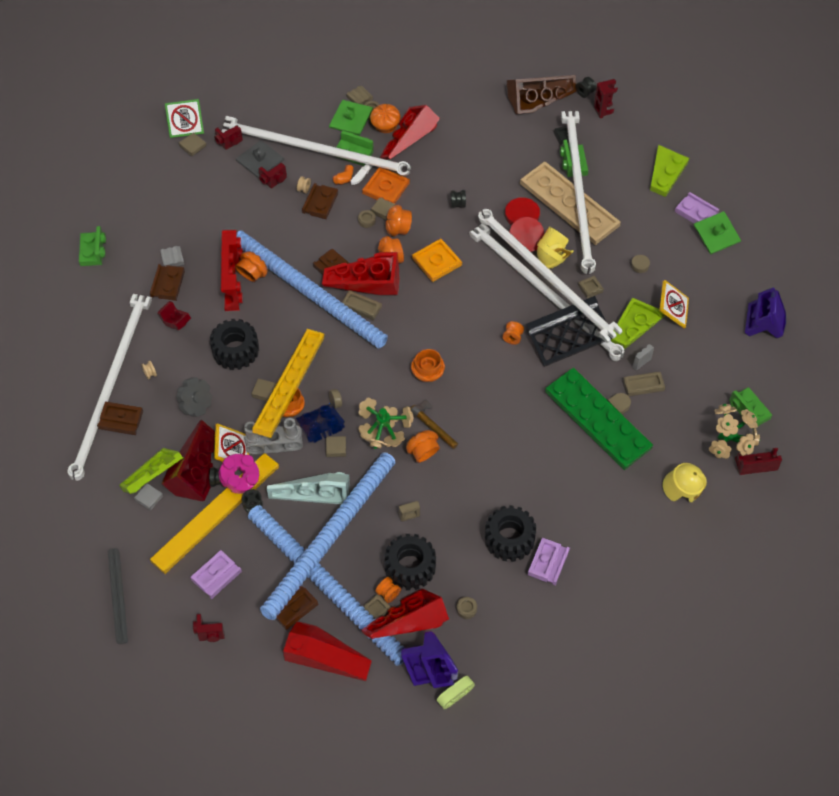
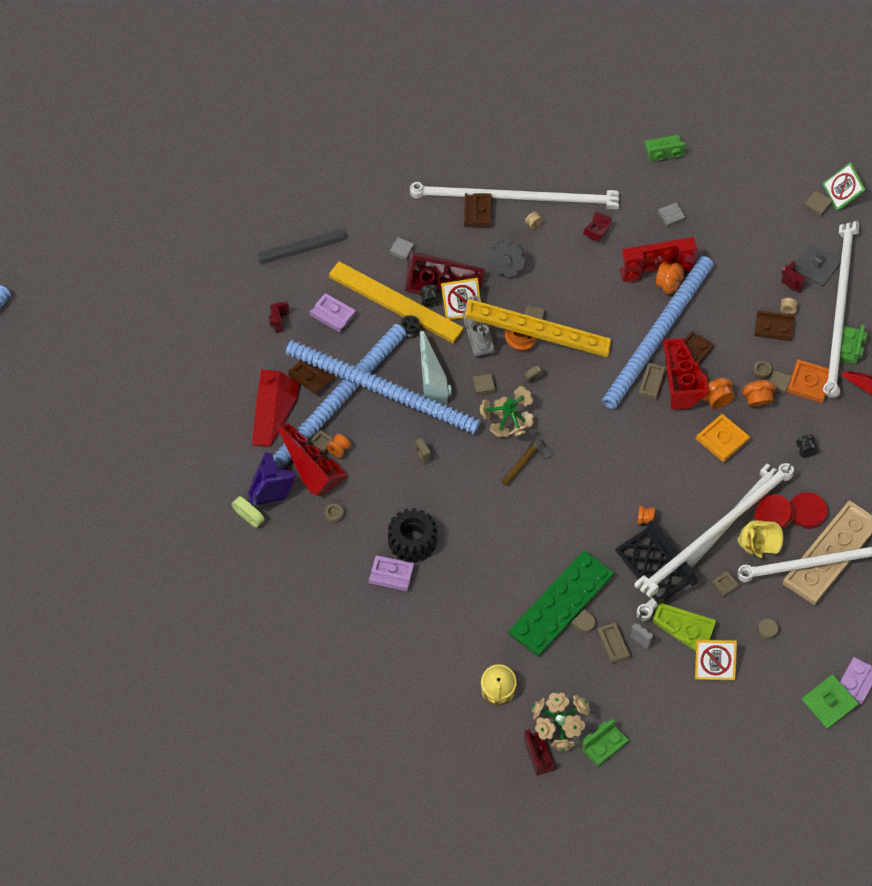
camera: 80 degrees right, 0 degrees up
lime wing [119,448,183,494] -> none
reddish brown plate [150,264,185,301] -> none
black tyre [210,319,259,370] -> none
dark red bracket [214,125,243,150] -> none
dark pink plate [219,454,259,494] -> none
clear blue hinge [296,403,345,443] -> none
orange arm [333,165,354,185] -> none
white piece [351,164,374,185] -> none
black tyre [384,533,436,591] -> none
orange piece [406,430,440,463] -> none
orange piece [411,349,445,382] -> none
dark purple piece [745,287,786,338] -> none

